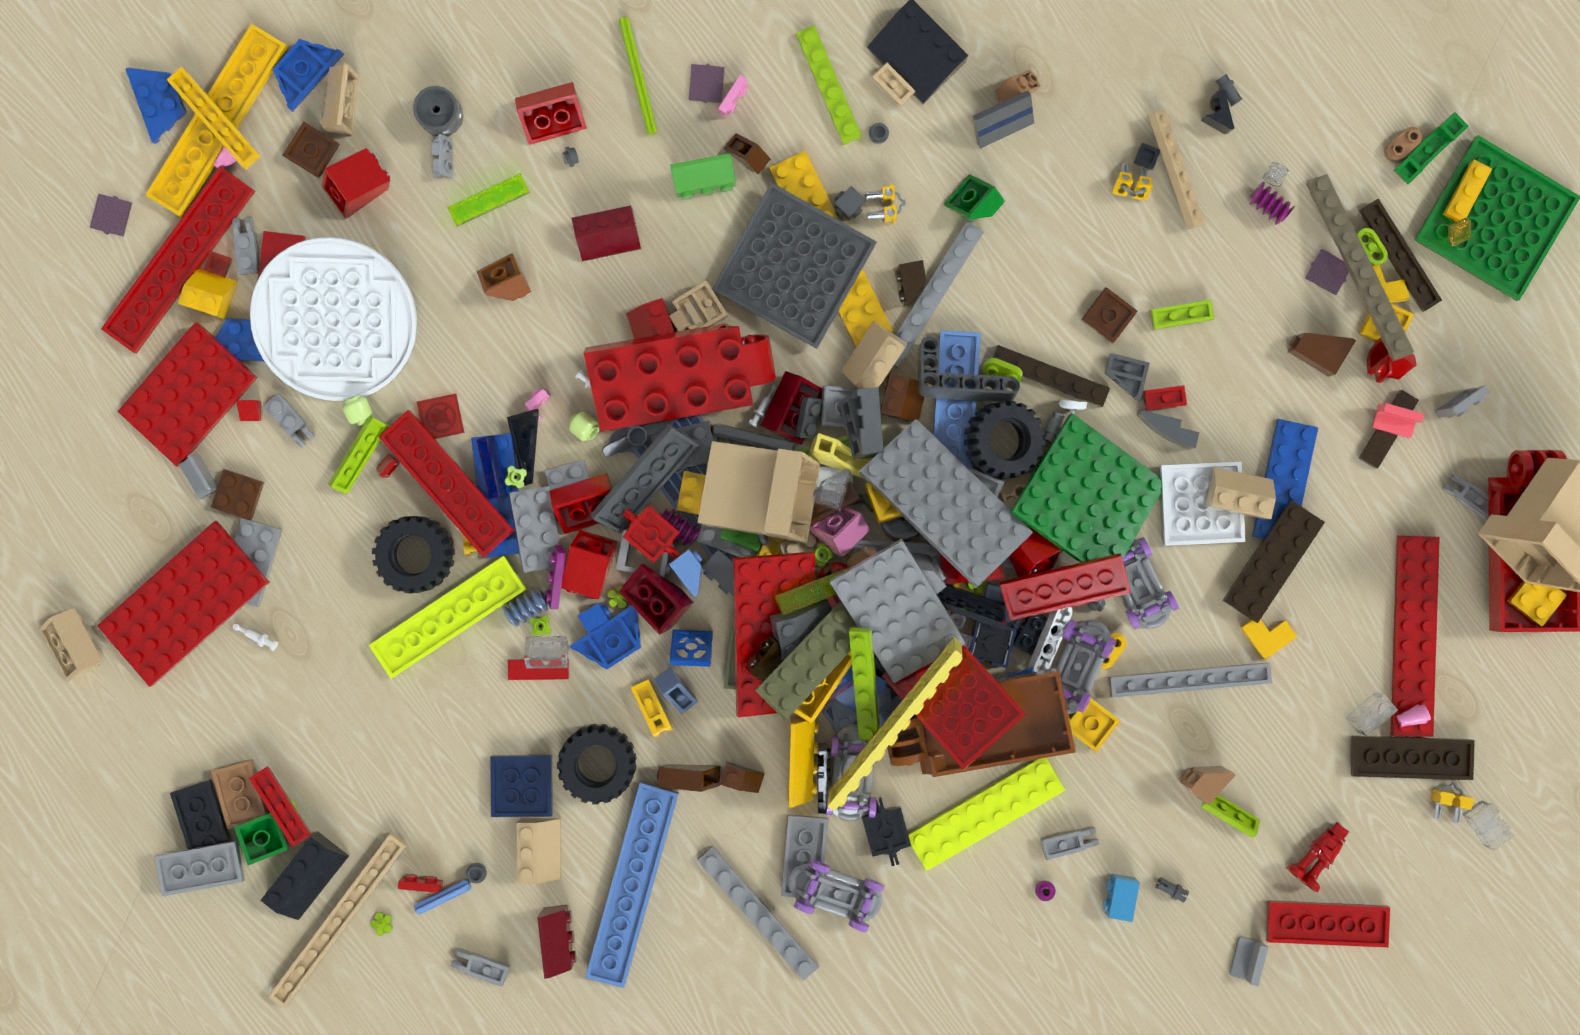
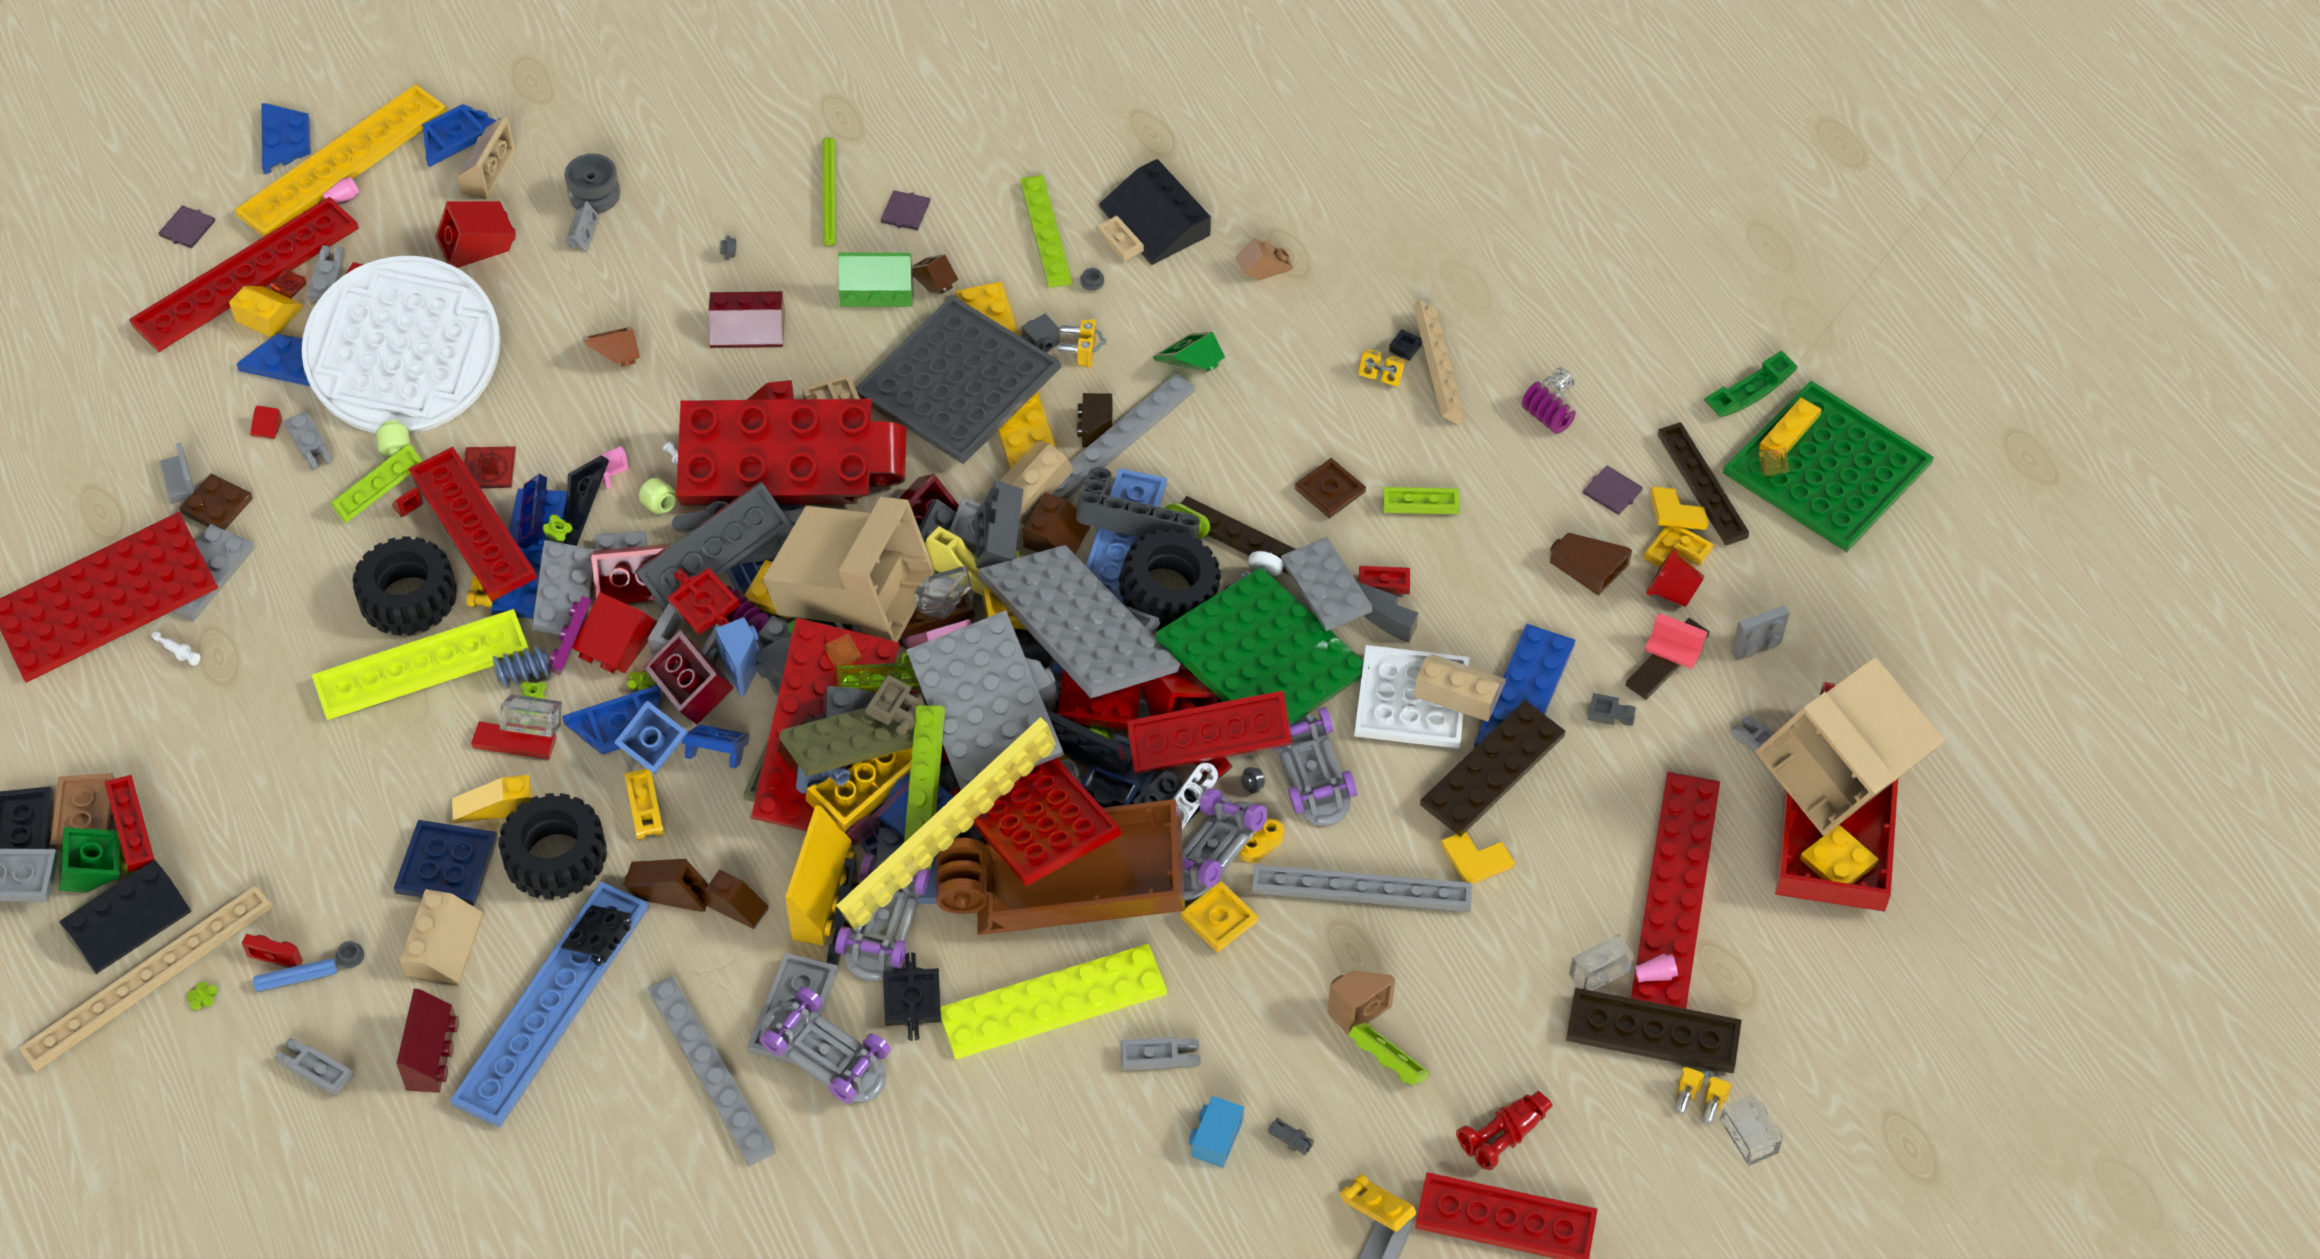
camera: 15 degrees right, 35 degrees down
red plate [117,322,258,467] -> none
yellow plate [167,66,261,170] -> none
reddish brown plate [282,121,340,178] -> none
clear neon green plate [447,173,530,227] -> none
red slope [515,82,587,145] -> none
blue brick [578,602,611,633] -> none
sand blue slope [654,667,698,714] -> none
bright pink plate [718,75,748,118] -> none
dark grey tile [973,91,1034,149] -> none
magenta plate [1035,880,1056,901] -> none
dark grey wing [1105,353,1150,401] -> none
black slope [1201,90,1235,134] -> none
dark grey pin [1215,74,1243,107] -> none
dark tan plate [1307,174,1414,361] -> none
lime plate [1356,228,1388,266] -> none
medium nougat plate [1384,127,1422,162] -> none
none -> yellow slope [452,775,534,823]
none -> black hinge [561,905,632,966]
none -> medium blue slope [614,701,689,774]
none -> clear yellow plate [824,633,861,670]
none -> dark tan plate [865,675,926,735]
none -> light grey plate [1281,537,1373,631]
none -> yellow plate [1339,1174,1417,1232]
none -> dark grey plate [1588,693,1636,725]

